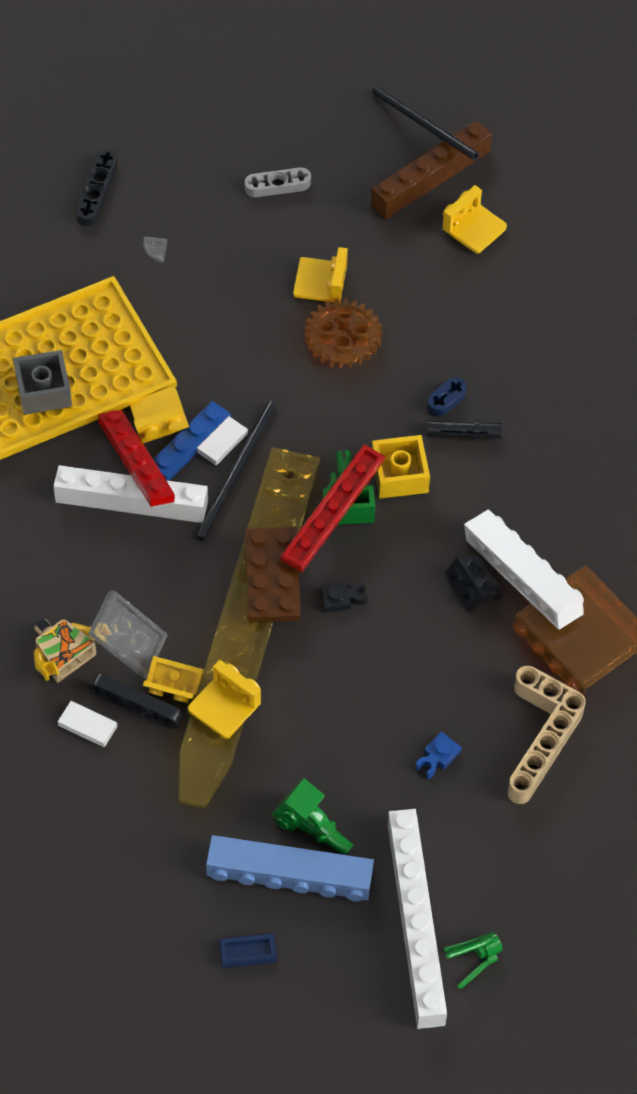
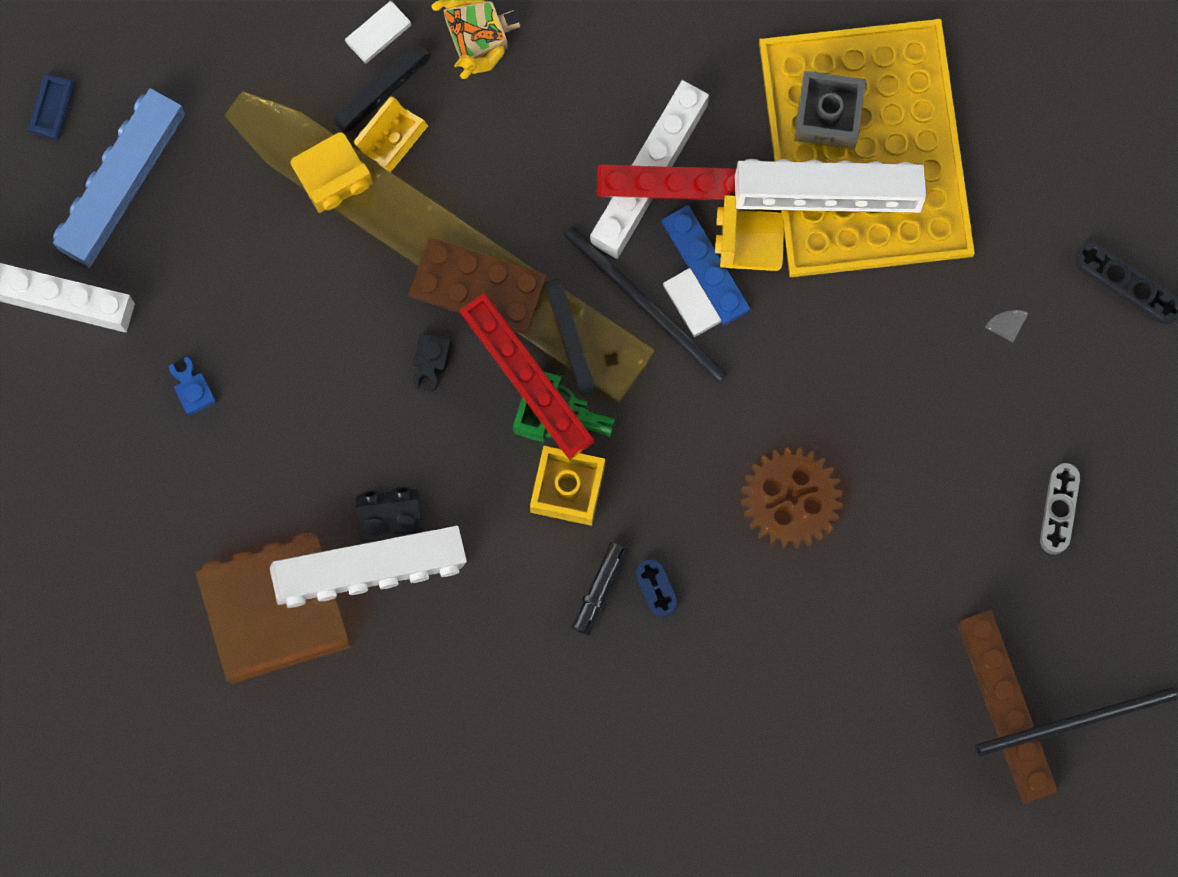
camera: 115 degrees right, 20 degrees up
clear tile [88,590,168,678] -> none
green brick [271,778,354,855] -> none
yellow bracket [293,247,348,303] -> none
yellow bracket [442,185,507,253] -> none
tan beam [508,666,586,804] -> none
none -> black beam [544,278,596,396]
none -> white brick [734,159,926,212]

